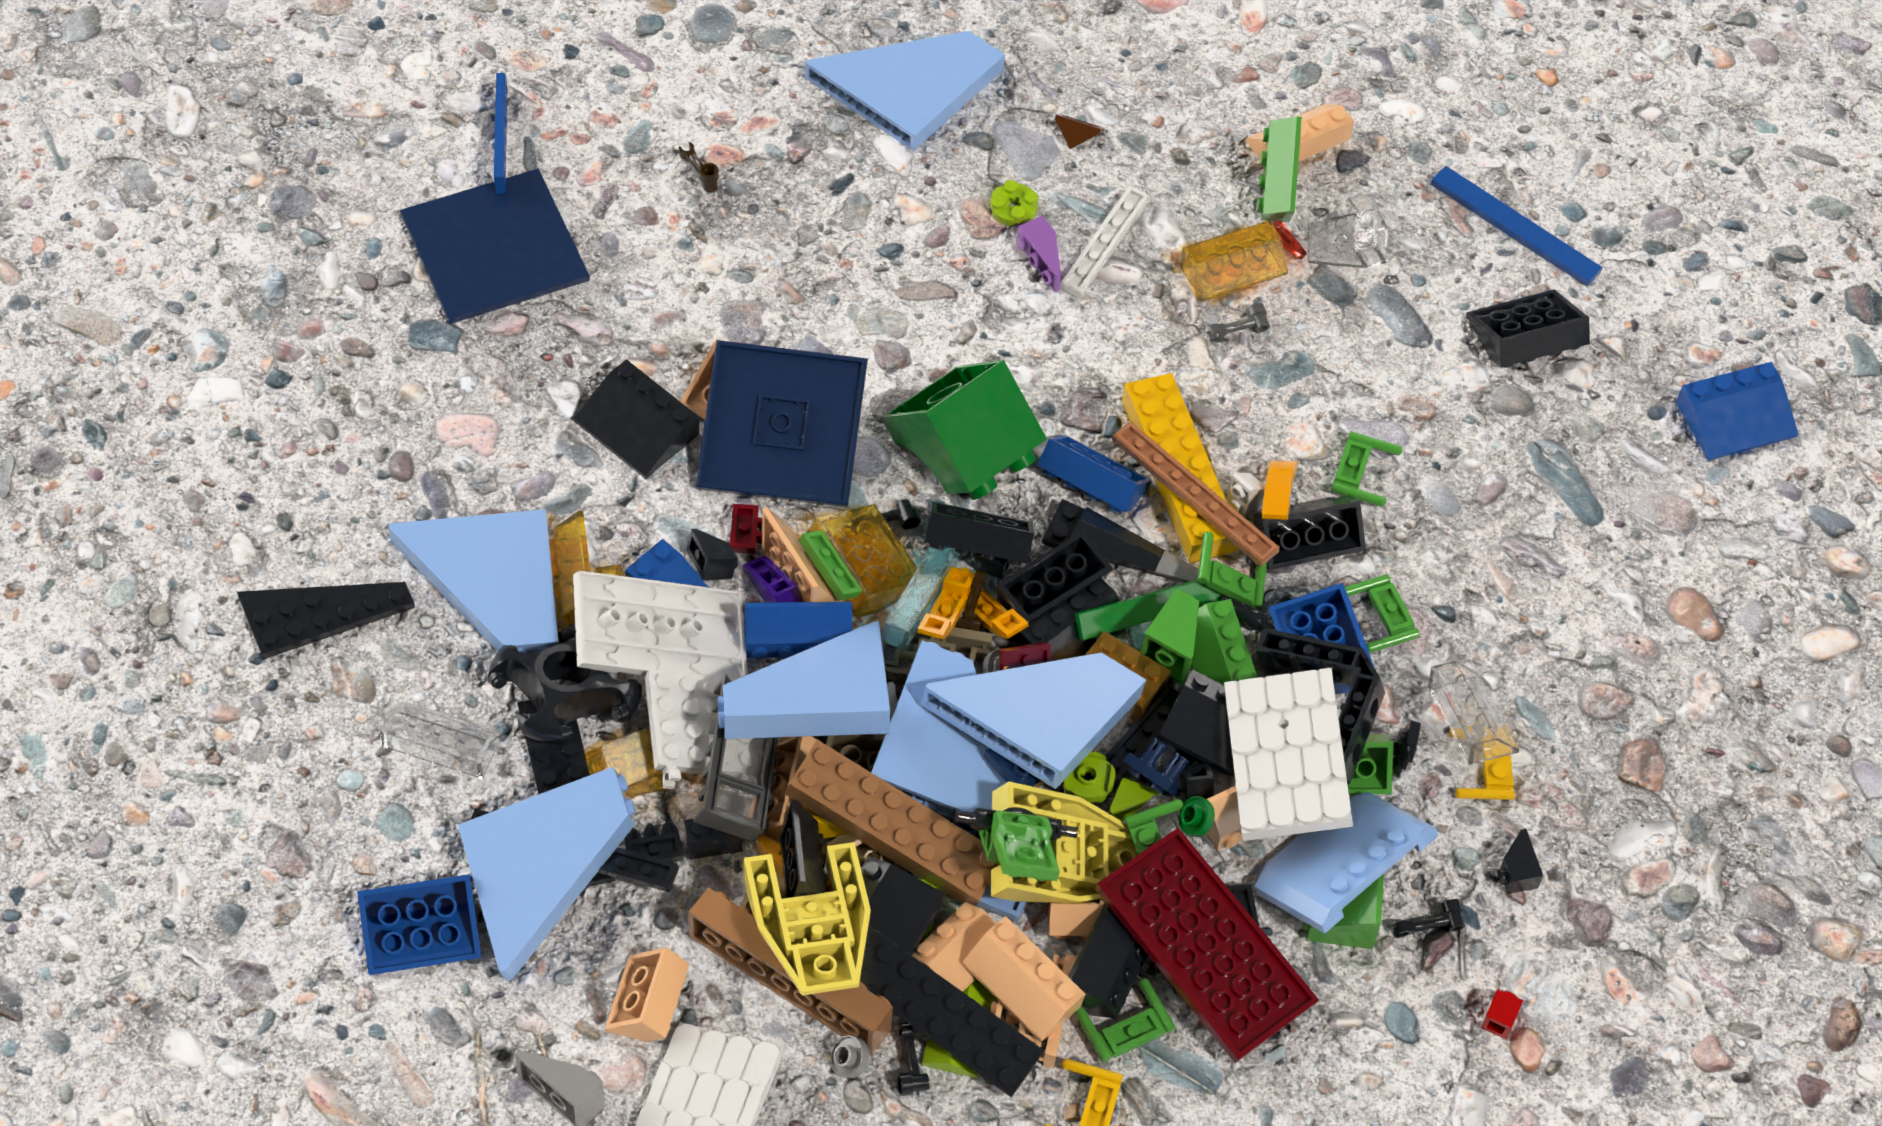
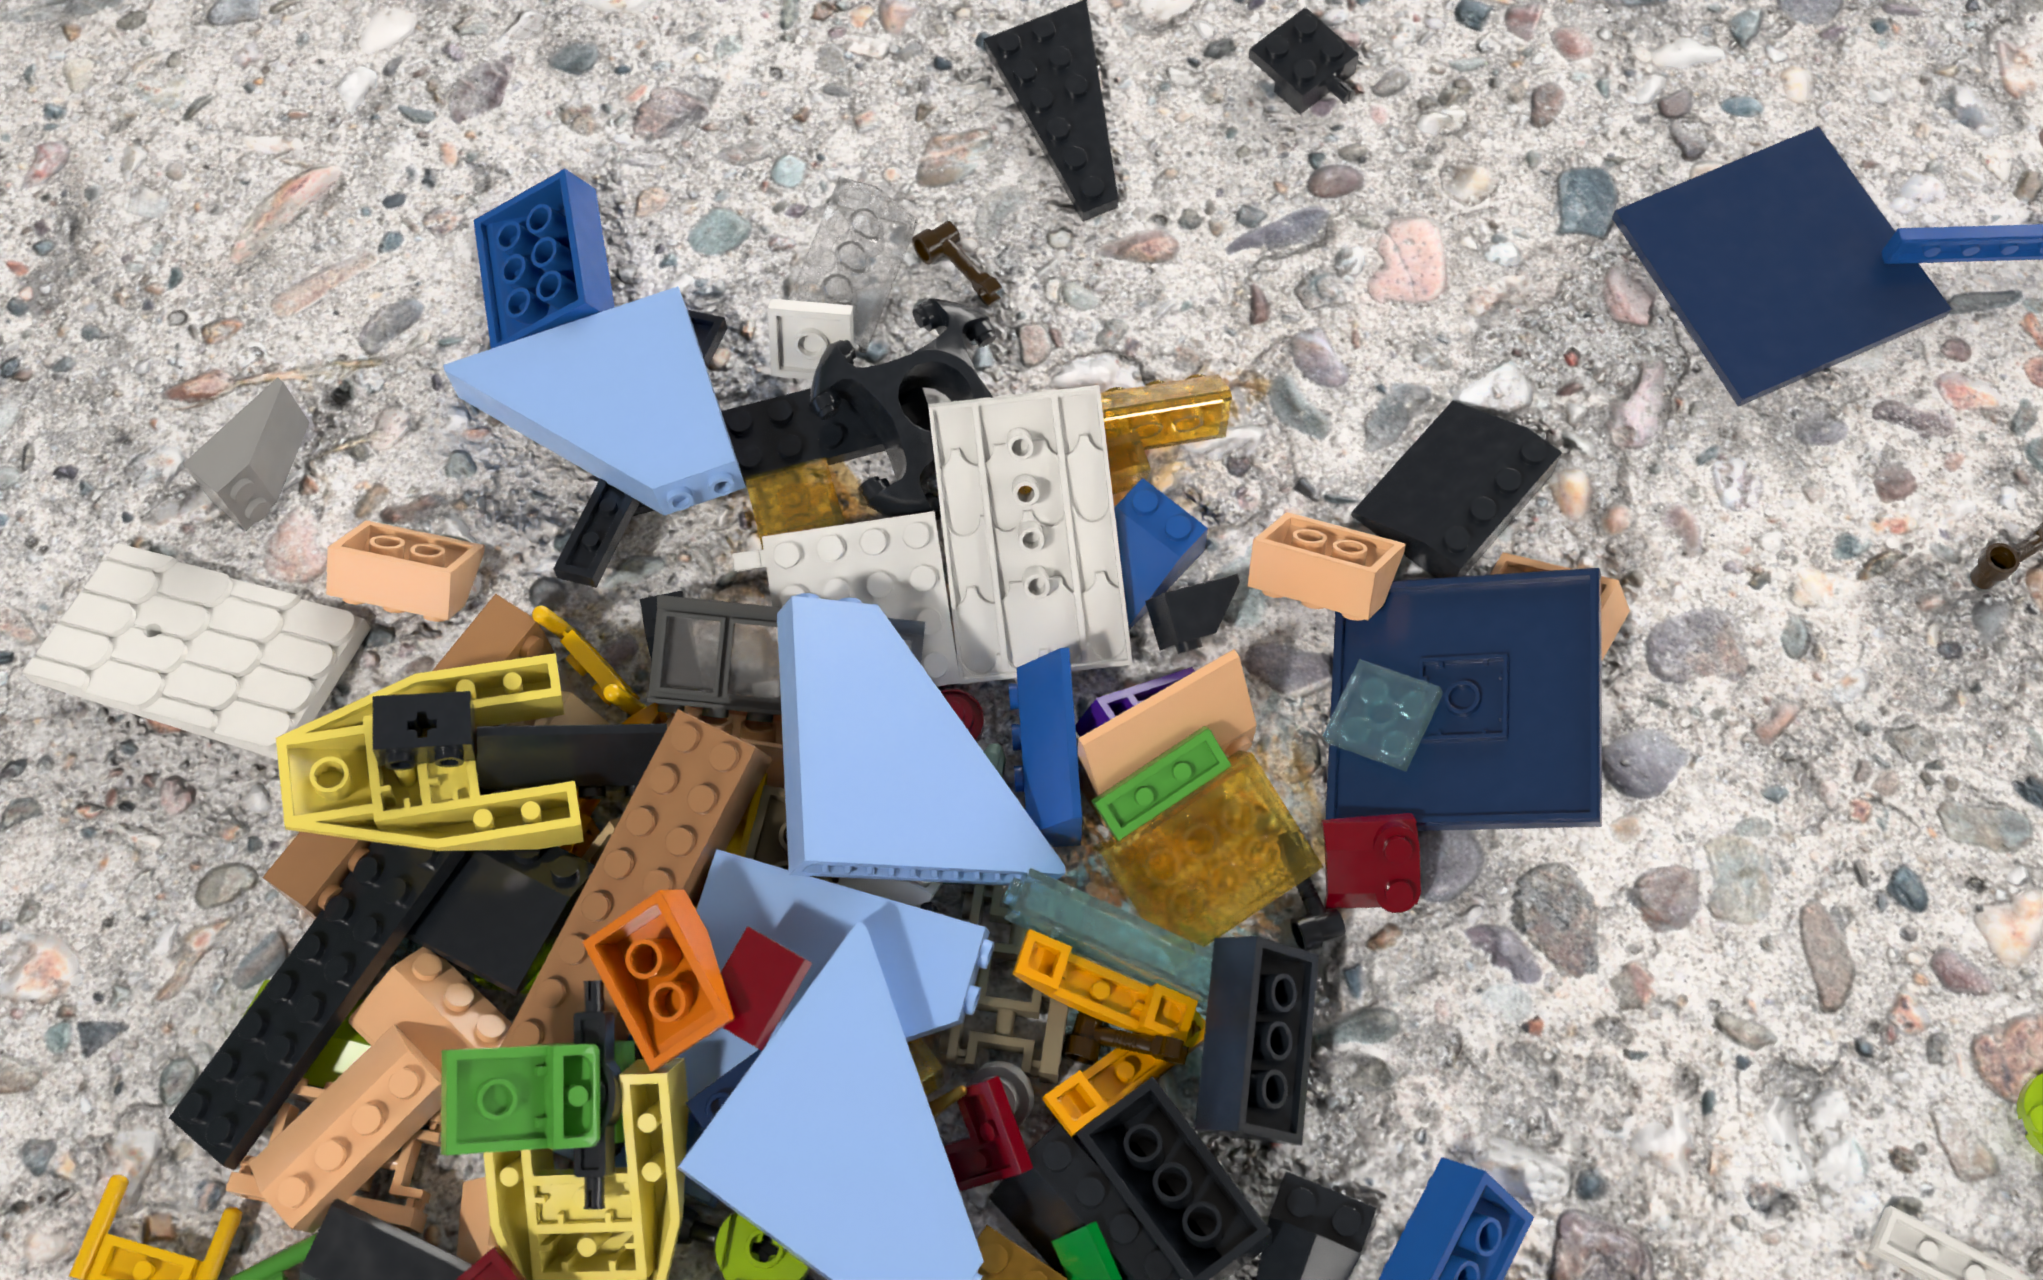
camera: 95 degrees right, 10 degrees up
light blue slope [389,509,559,653] -> none
black plate [624,820,684,862] -> none
dark red hinge [730,504,762,554] -> none
light grey plate [830,1035,869,1078] -> none
green brick [881,360,1047,500] -> none
black brick [897,1023,930,1096] -> none
medium lavender slope [1016,215,1061,292] -> none
none -> black brick [373,691,475,770]
none -> yellow plate [532,605,647,716]
none -> orange slope [582,889,734,1071]
none -> dark red slope [720,926,813,1051]
none -> white plate [768,299,854,380]
none -> dark brown brick [912,221,1002,307]
none -> light nougat slope [1247,512,1406,621]
none -> black plate [1248,7,1359,115]
none -> dark red slope [1321,813,1421,913]
none -> clear light blue plate [1322,659,1443,772]

